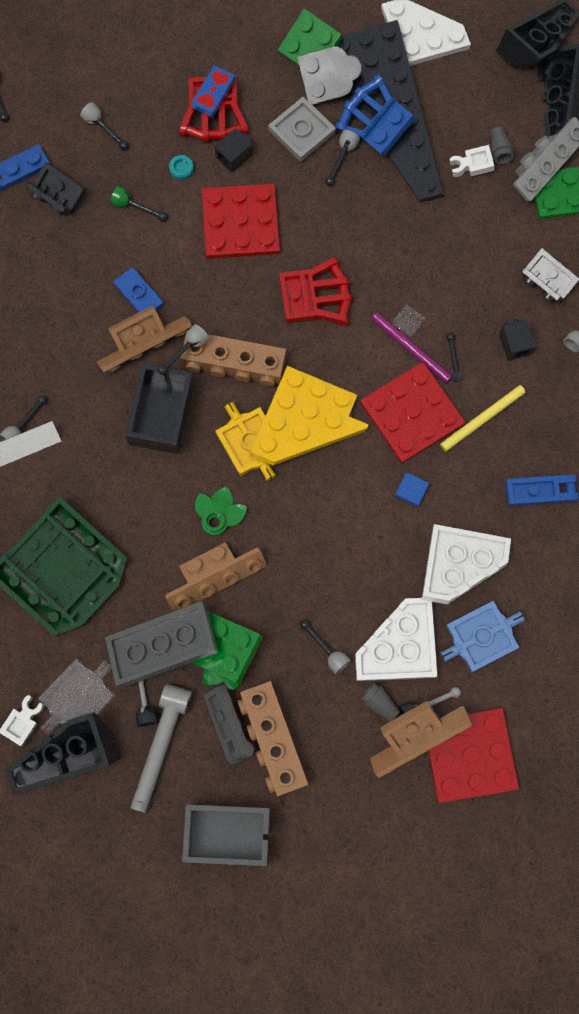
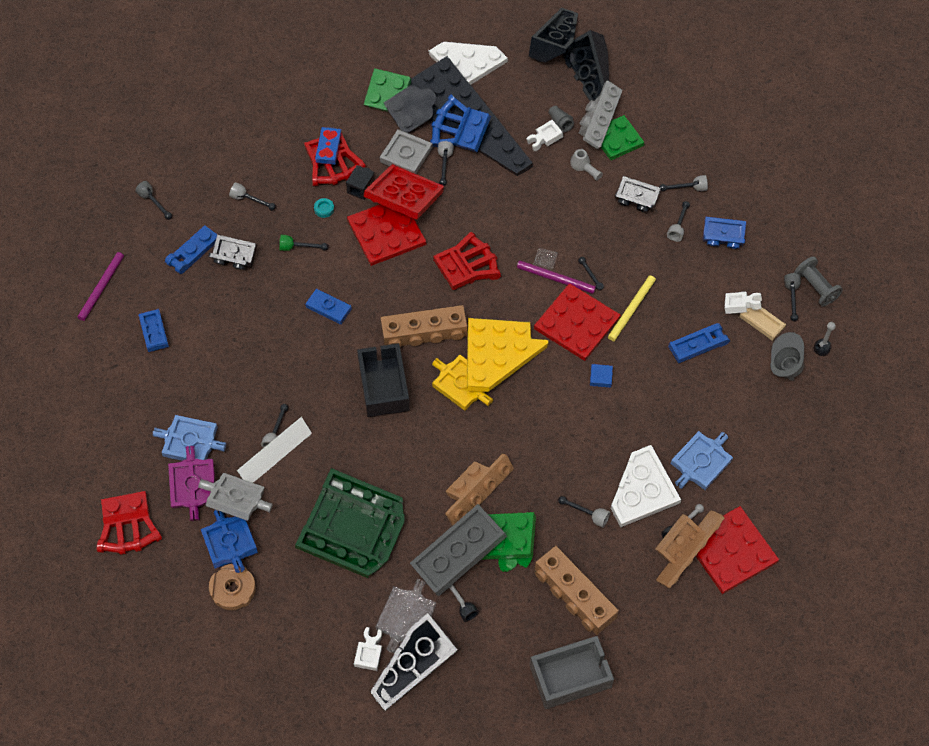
camera: 20 degrees left, 15 degrees down
medium nougat bracket [97,306,192,372] -> none
light grey piece [130,683,192,813] -> none
hinge [157,324,209,375] -> none
green plate [195,487,247,536] -> none
dark grey plate [203,685,254,765] -> none
dark grey cone [360,683,400,722] -> none
white plate [422,524,511,604] -> none
black brick [499,319,536,361] -> none
none -> red plate [364,164,444,220]
none -> light grey bar [570,149,603,181]

